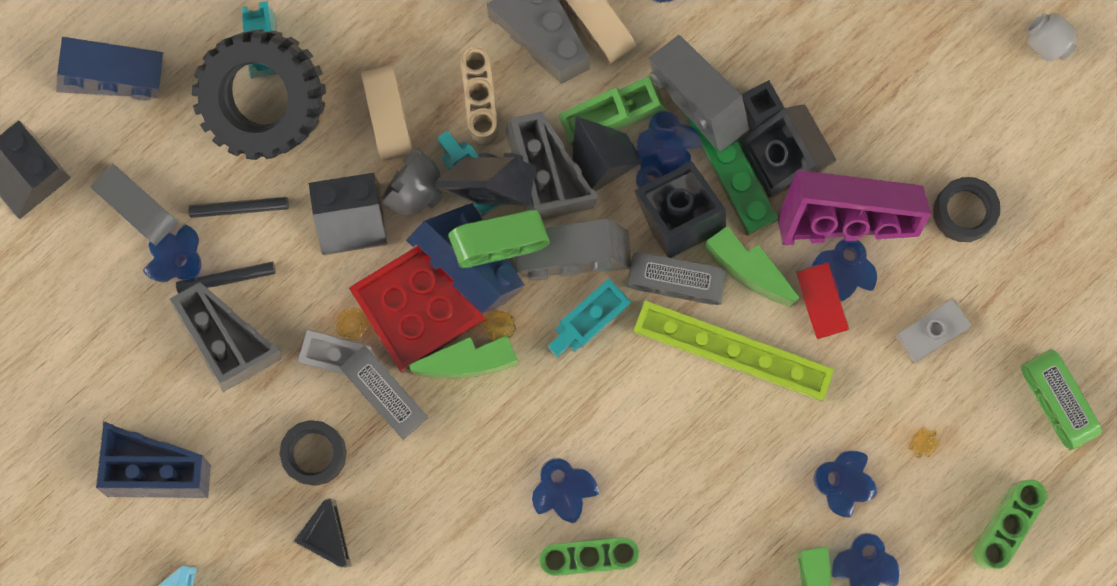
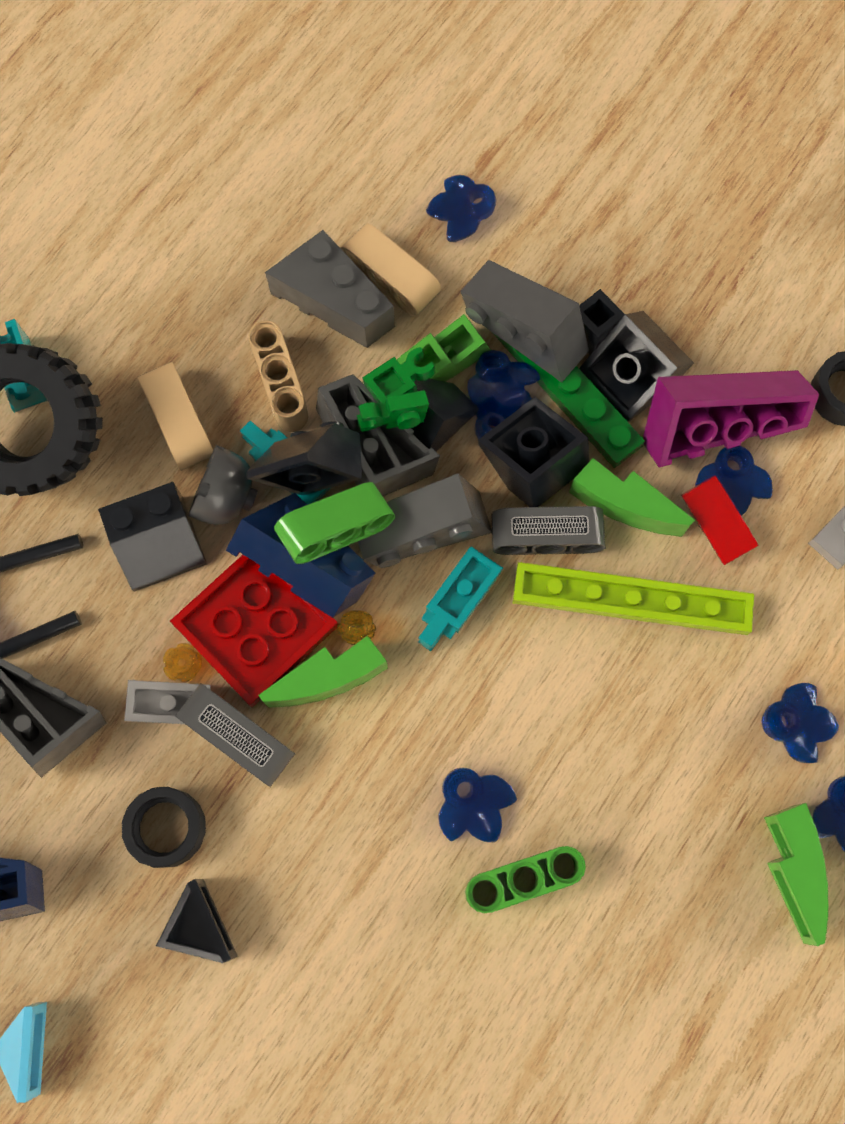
camera: 15 degrees left, 5 degrees down
none -> green plate [357,390,429,431]
none -> green plate [362,347,436,404]

